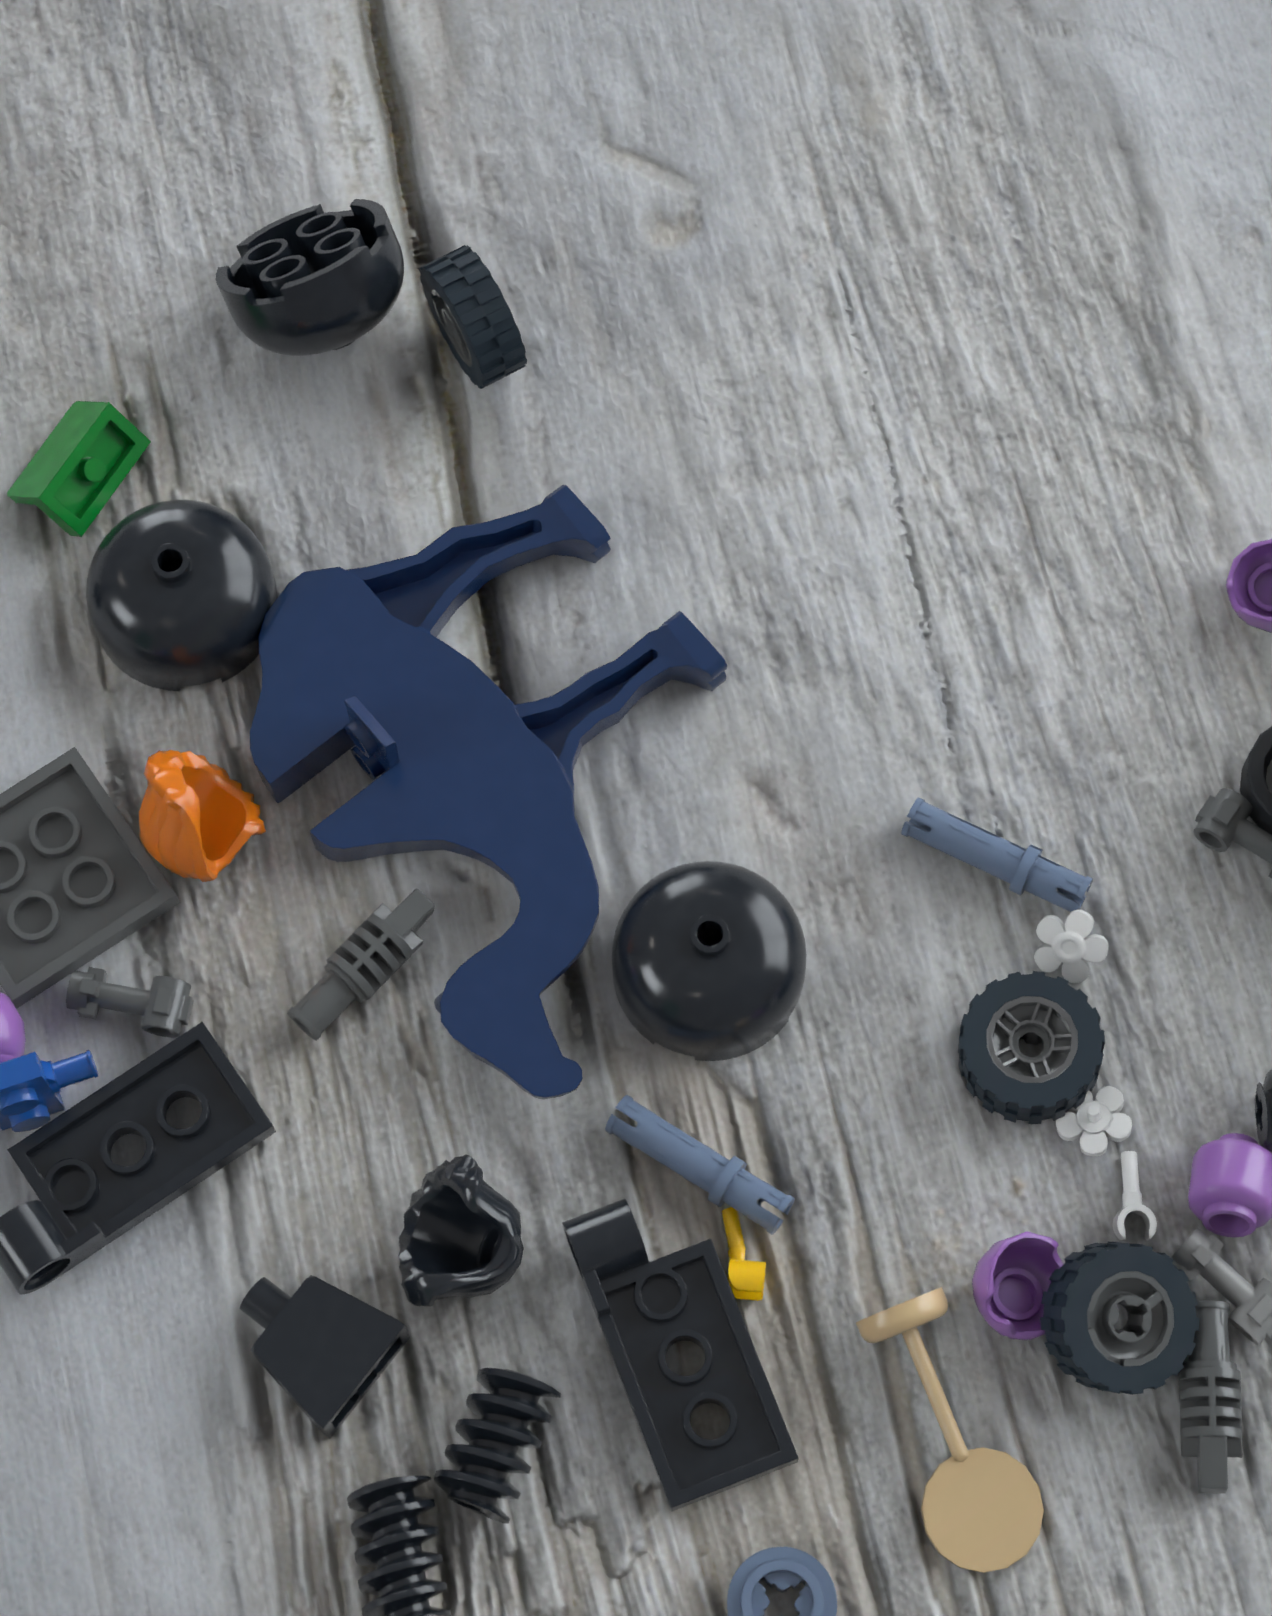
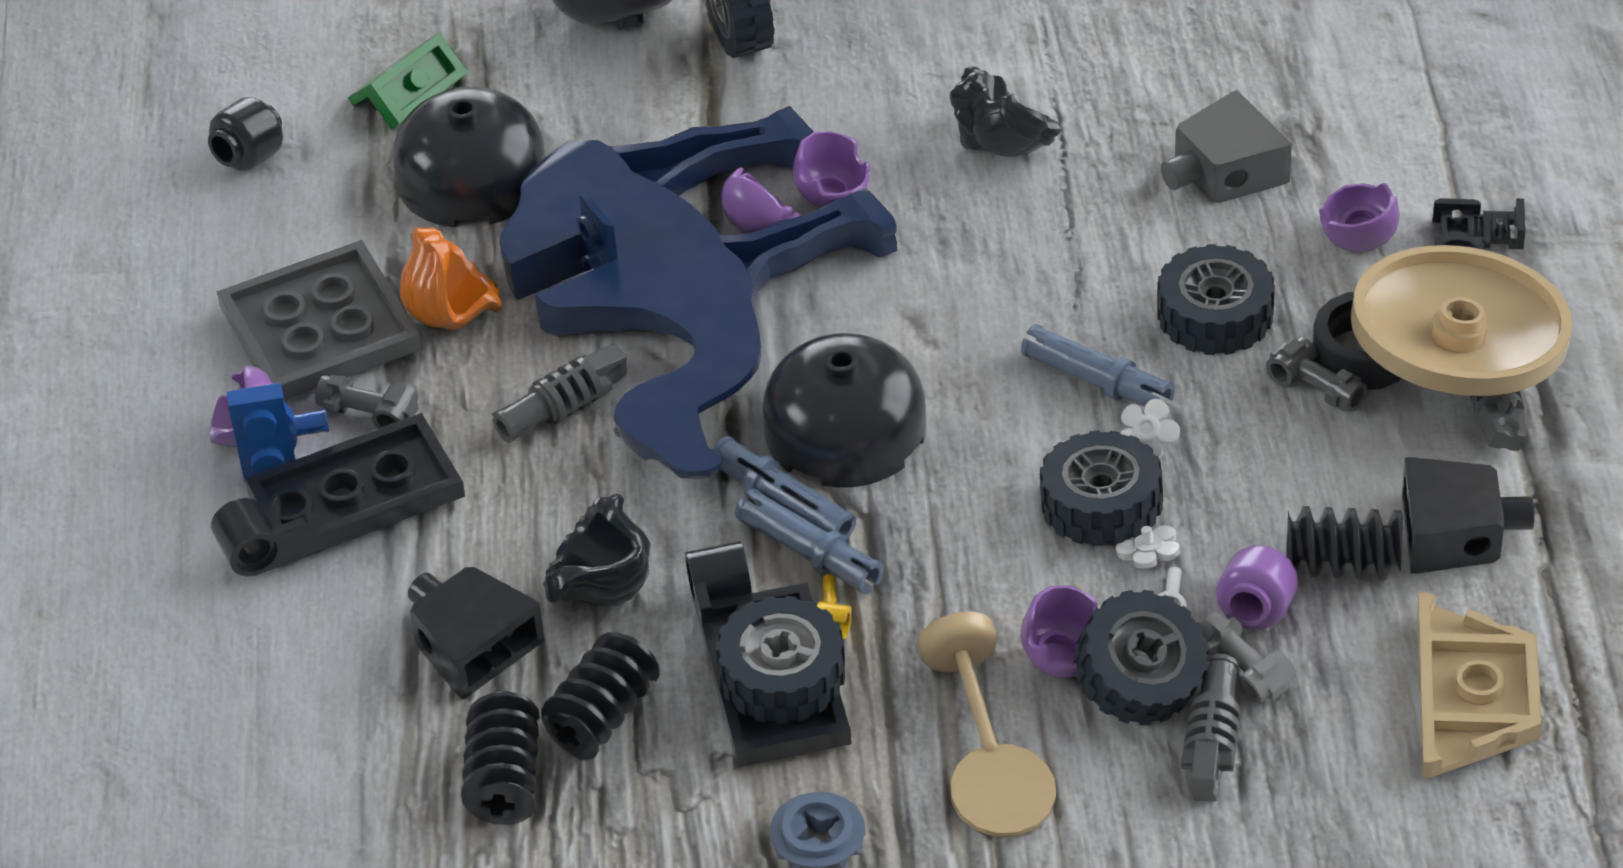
camera: 10 degrees right, 25 degrees down
none -> sand blue pin [713,436,856,539]
none -> black wheel [716,596,845,724]
none -> medium lavender hair [722,168,800,234]
none -> medium lavender hair [793,131,870,208]
none -> black hair [949,66,1062,157]
none -> black wheel [1157,244,1275,355]
none -> dark grey torso [1161,90,1292,203]

